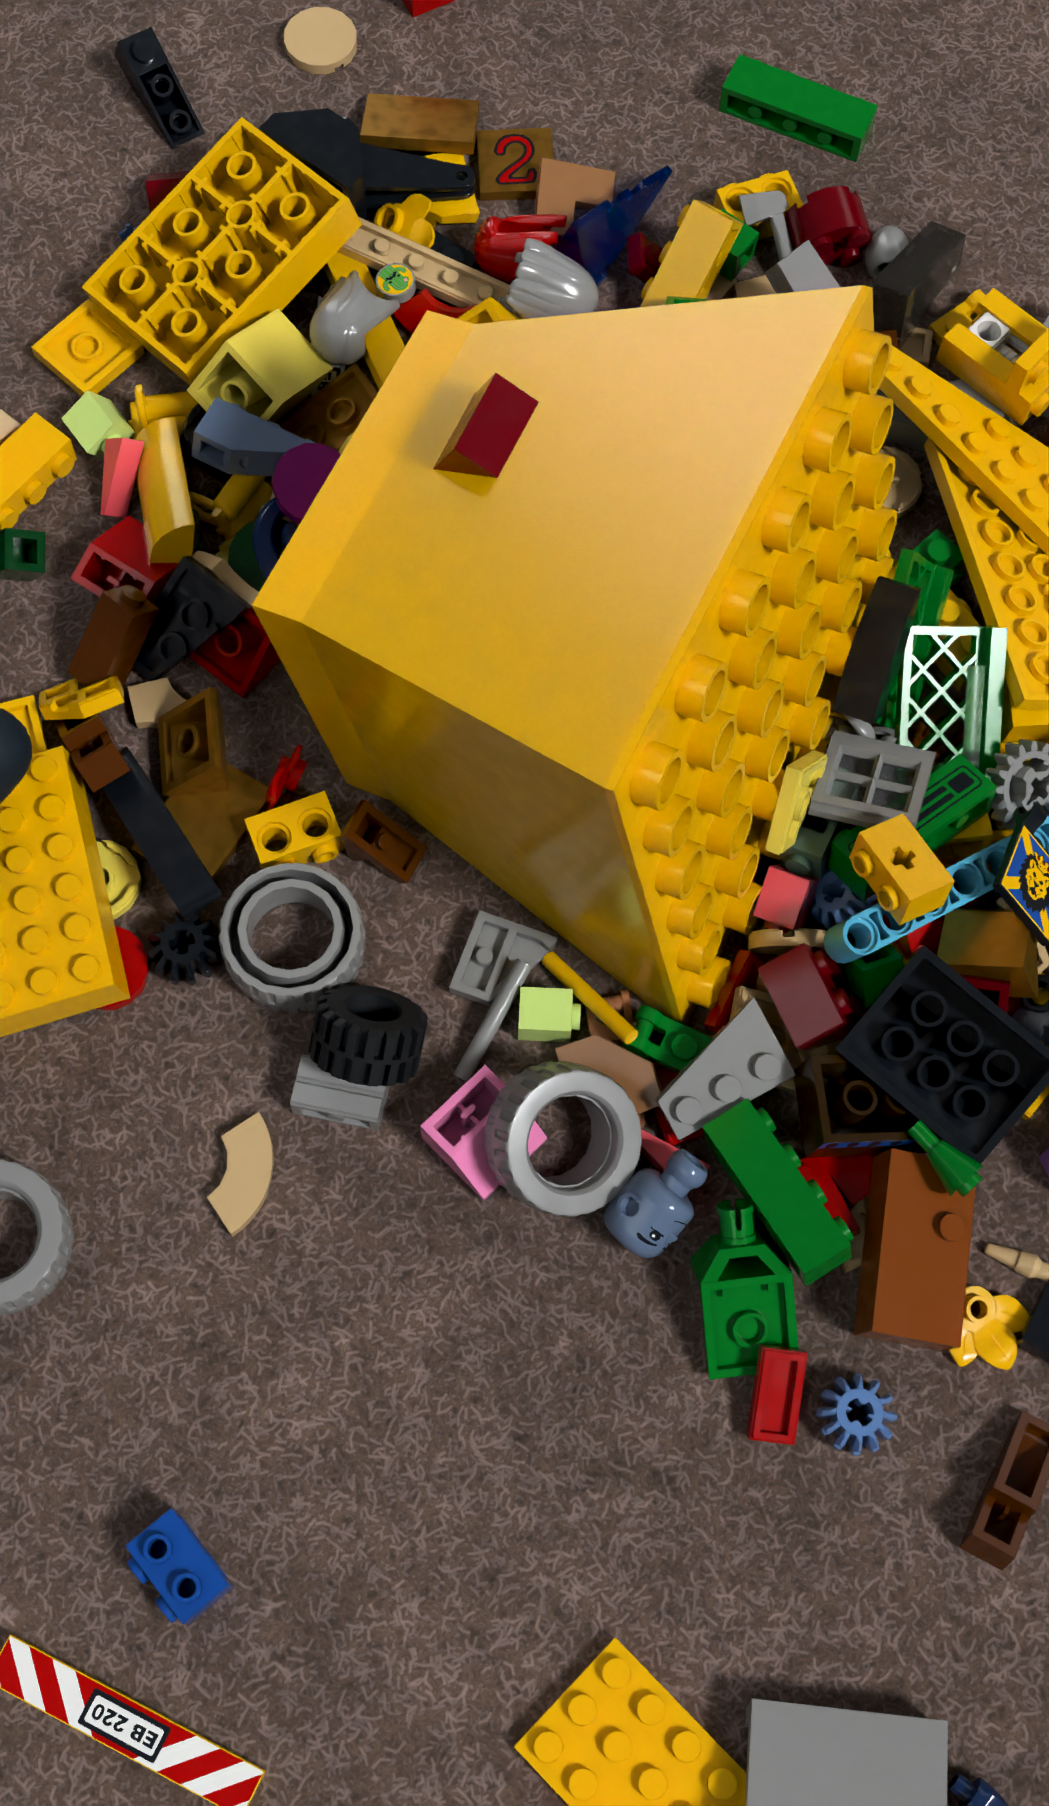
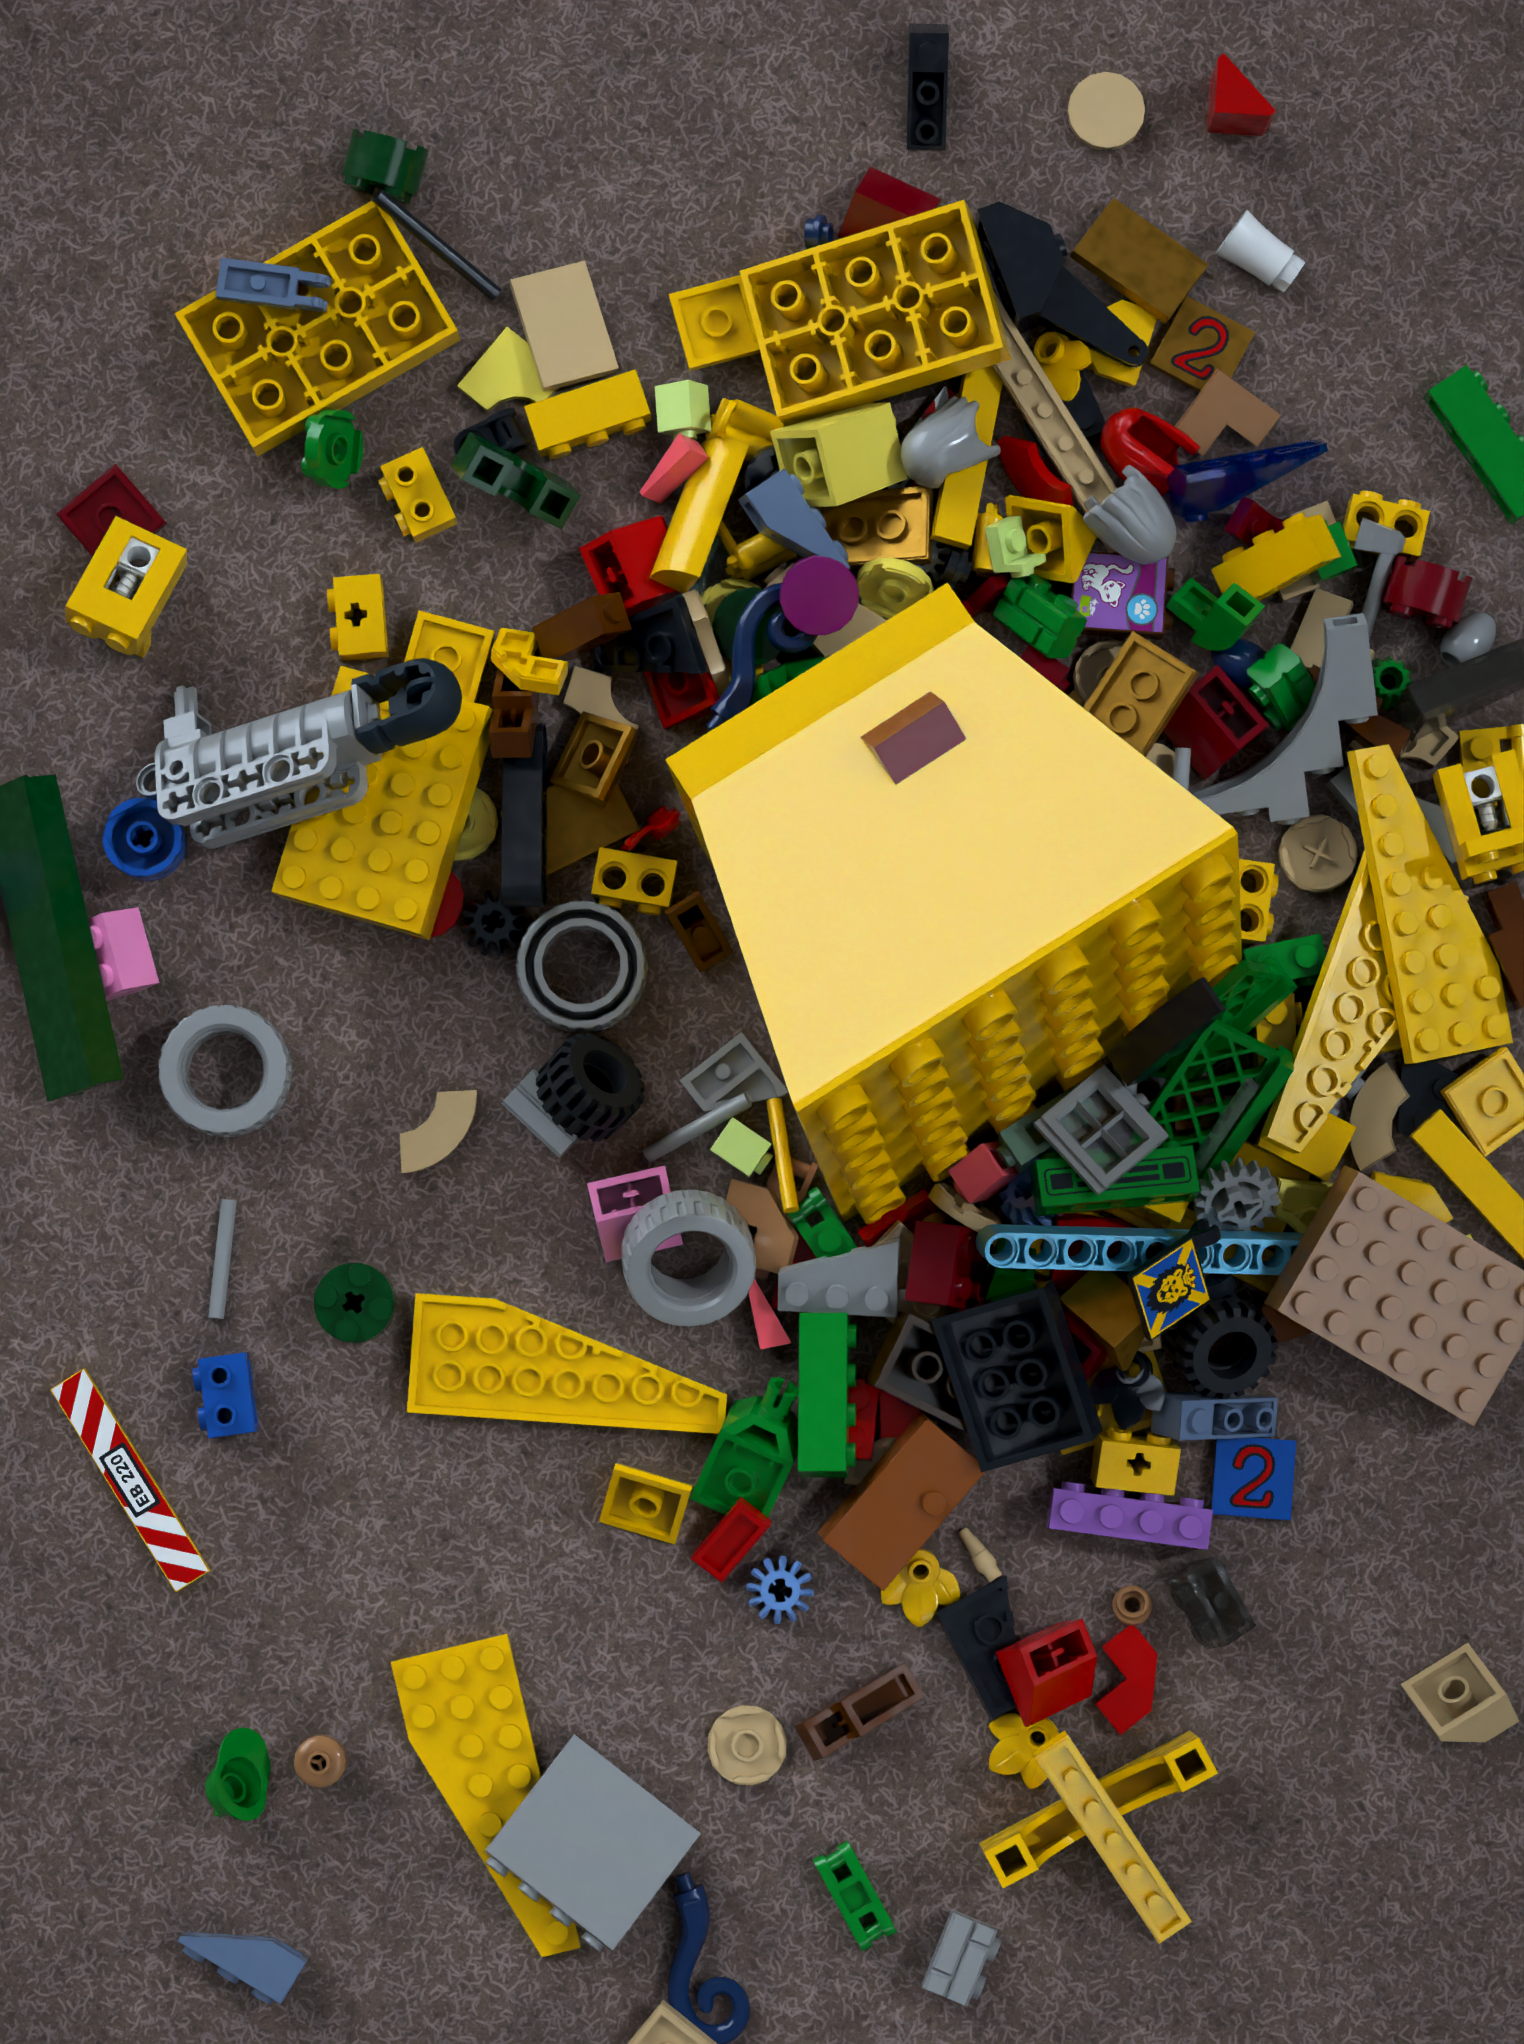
camera: 30 degrees right, 15 degrees up
tile [376,263,416,304] -> none
sand blue piece [603,1149,708,1258] -> none
light yellow tile [765,750,828,855] -> none
yellow brick [849,813,955,926] -> none
green cone [907,1120,983,1197] -> none
none -> light grey bar [208,1199,237,1319]
none -> dark green brick [314,1263,396,1343]
none -> yellow wing [407,1293,727,1434]
none -> yellow slope [599,1463,693,1545]
none -> tan tile [707,1705,787,1786]
none -> white plant [1215,210,1305,293]

